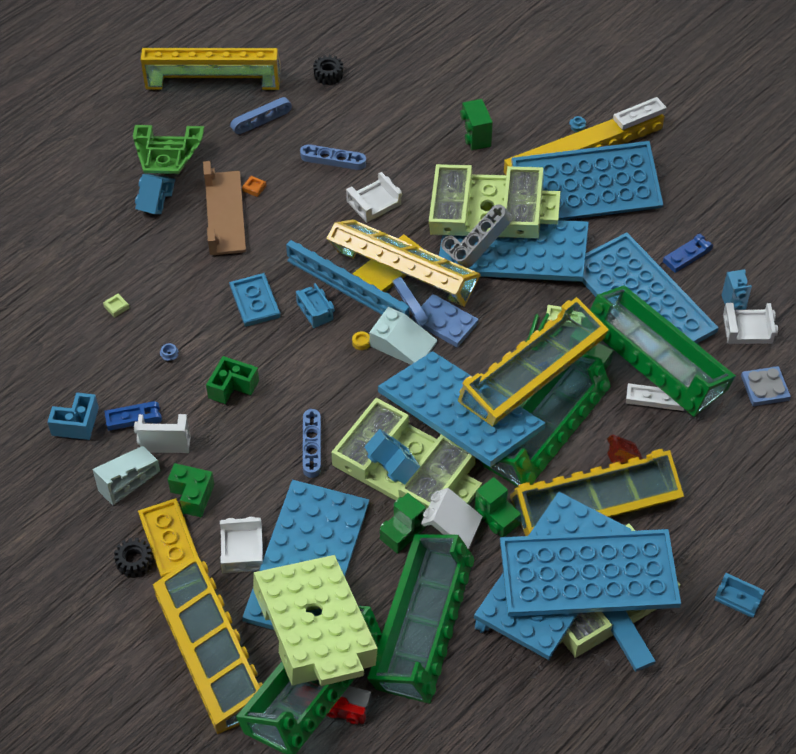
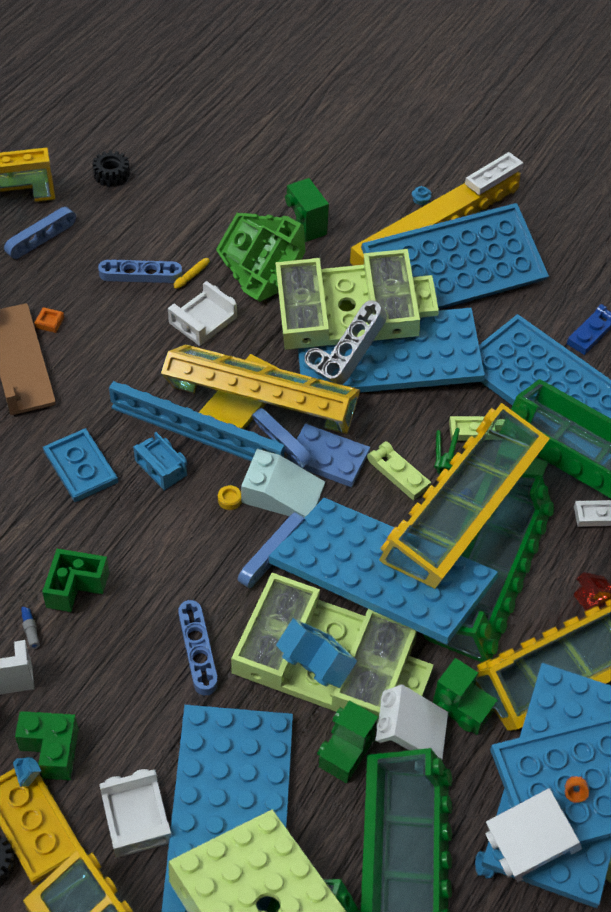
camera: 15 degrees left, 0 degrees up
none -> dark azure tile [13,757,41,787]
none -> light grey piece [21,607,40,649]
none -> yellow piece [174,258,210,289]
none -> bright green wedge [216,213,305,302]
none -> medium blue beam [238,512,306,588]
none -> yellowish green plate [367,441,431,501]
none -> white panel [485,788,582,882]
none -> orange hinge [565,776,589,803]

